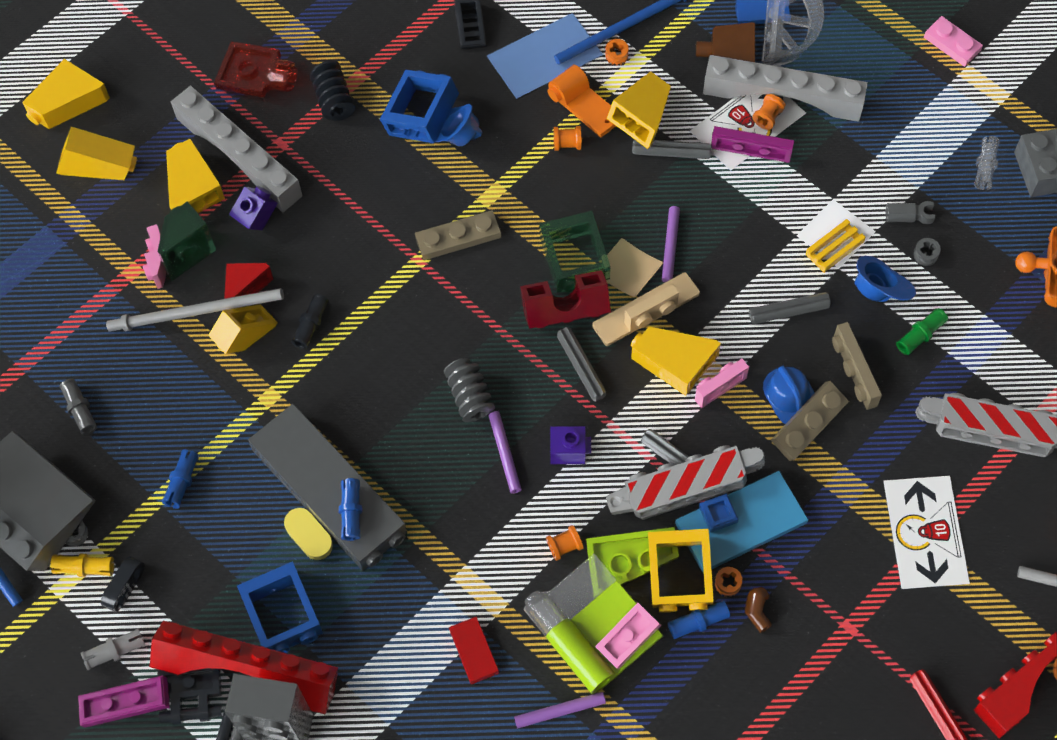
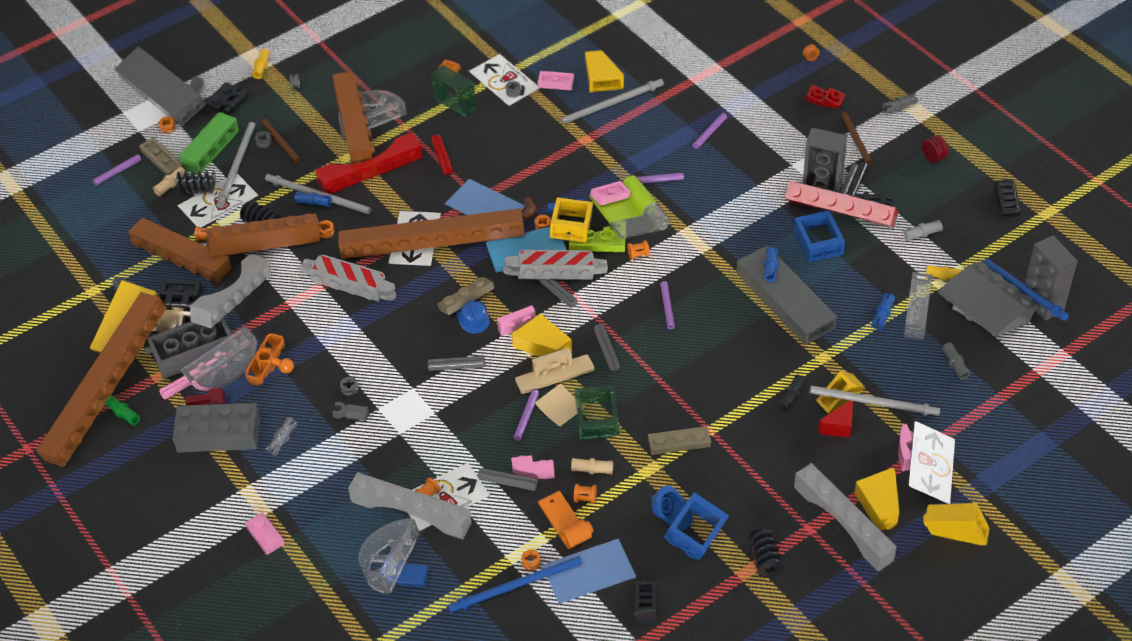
camera: 170 degrees left, 15 degrees down
yellow slope [22,59,110,129] -> none
magenta tile [78,675,170,728] -> none
black beam [101,556,145,612] -> none
clear green slope [157,201,216,281] -> none
clear red plate [214,41,297,98] -> none
dark purple brick [229,186,278,230] -> none
light yellow tile [284,508,333,560] -> none
dark grey piece [444,358,496,422] -> none
red tile [448,616,499,685] -> none
dark red arch [520,270,611,329] -> none
dark purple brick [550,426,591,464] -> none
yellow slope [607,71,671,149] -> none
reddish brown torso [696,22,755,62] -> none
blue tile [699,493,739,533] -> none
magenta tile [711,126,794,163] -> none
yellow tile [805,219,866,273] -> none
dark tan plate [832,322,882,410] -> none
blue piece [855,255,916,302] -> none
green pin [896,308,948,355] -> none
none -> dark orange brick [338,208,525,259]
none -> medium blue sticker [445,179,525,215]
none -> bright pink slope [511,456,555,479]
none -> tan pin [571,458,613,474]
none -> clear window [903,272,932,340]
none -> white sticker [909,421,955,504]

